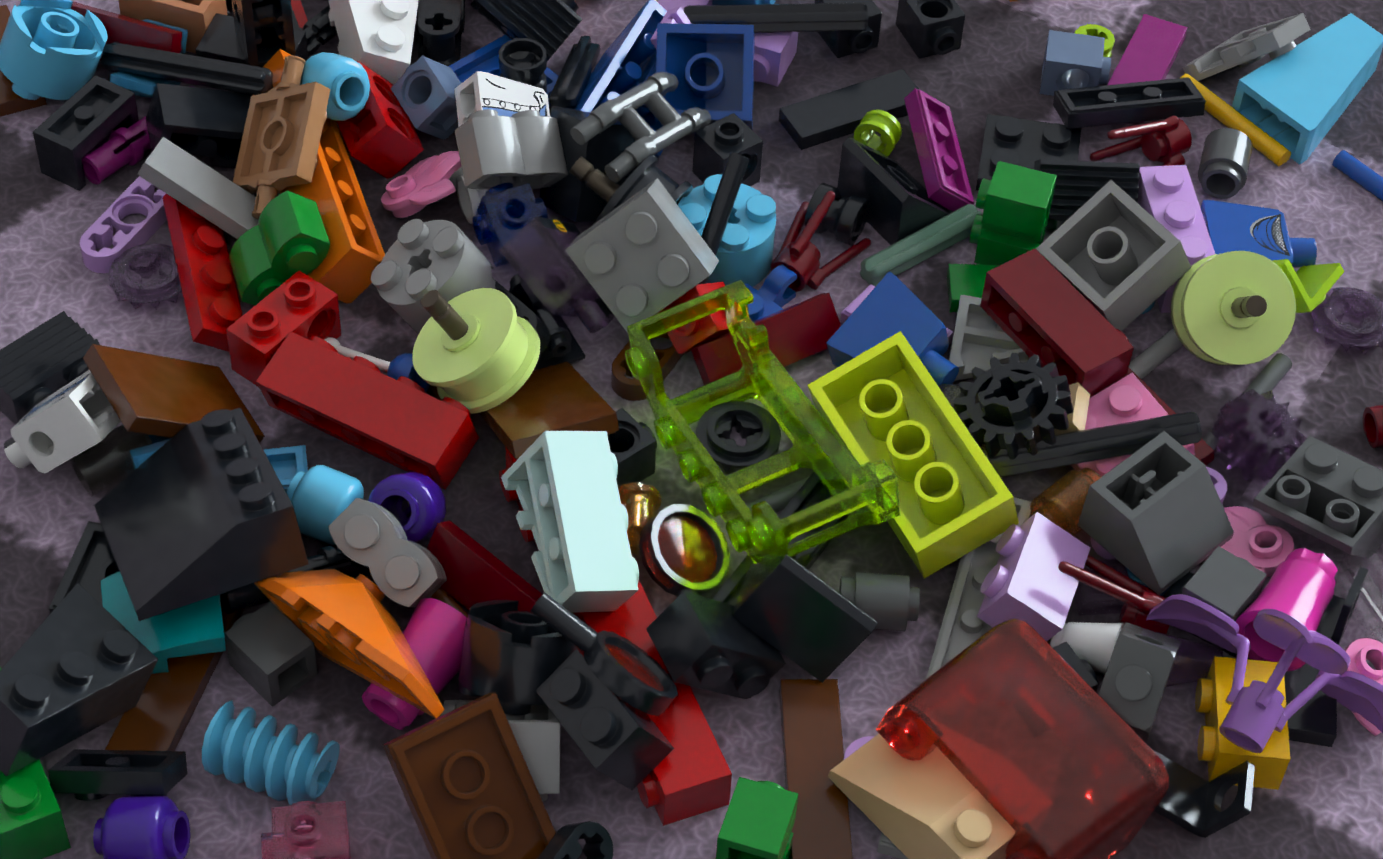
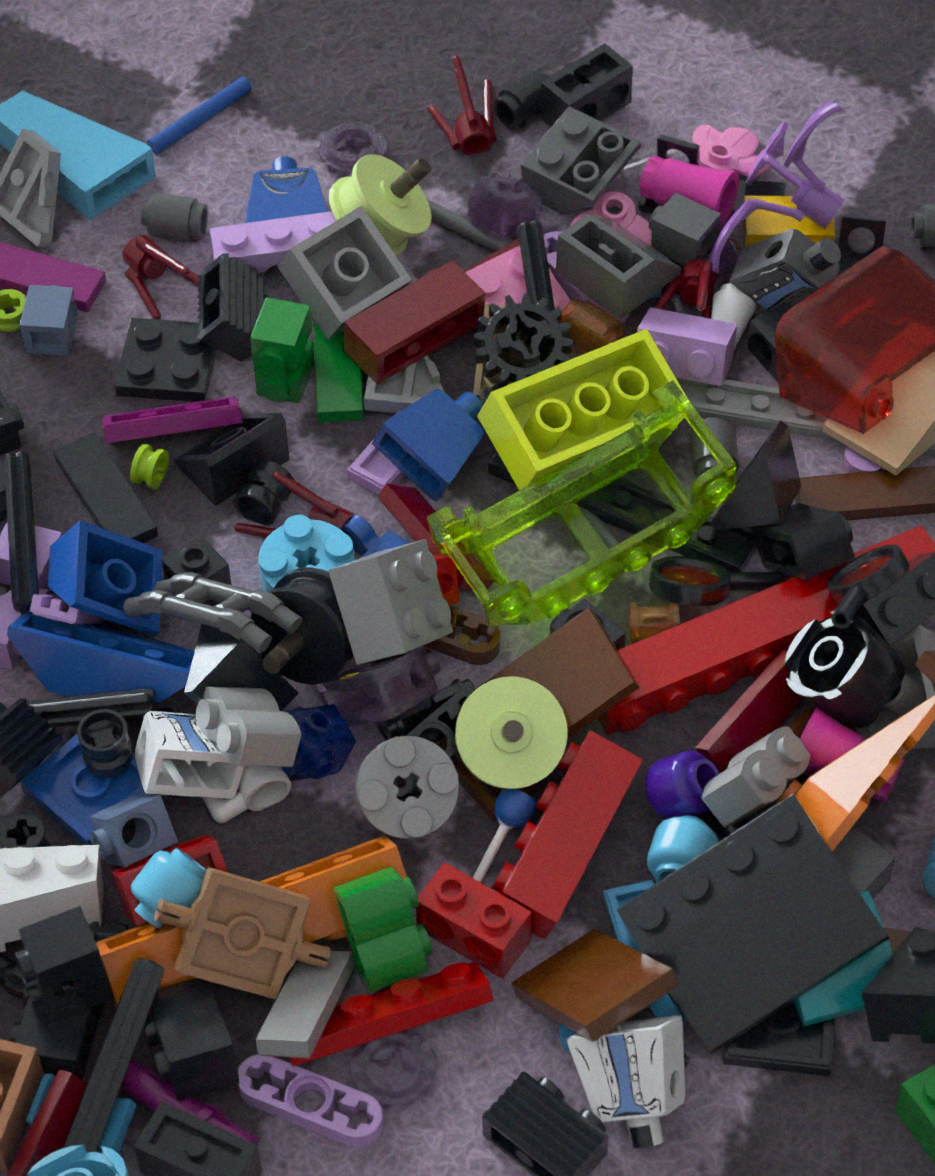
camera: 90 degrees left, 5 degrees up
bright pink plate [381,151,461,218] -> none
light aqua wedge [501,431,639,613] -> none
black gear [696,401,781,473] -> none
black bar [699,152,749,284] -> none
sand green axle [860,204,983,287] -> none
black tile [1053,77,1206,129] -> none
yellow bar [1180,73,1291,167] -> none
lime bracket [1271,259,1344,313] -> none

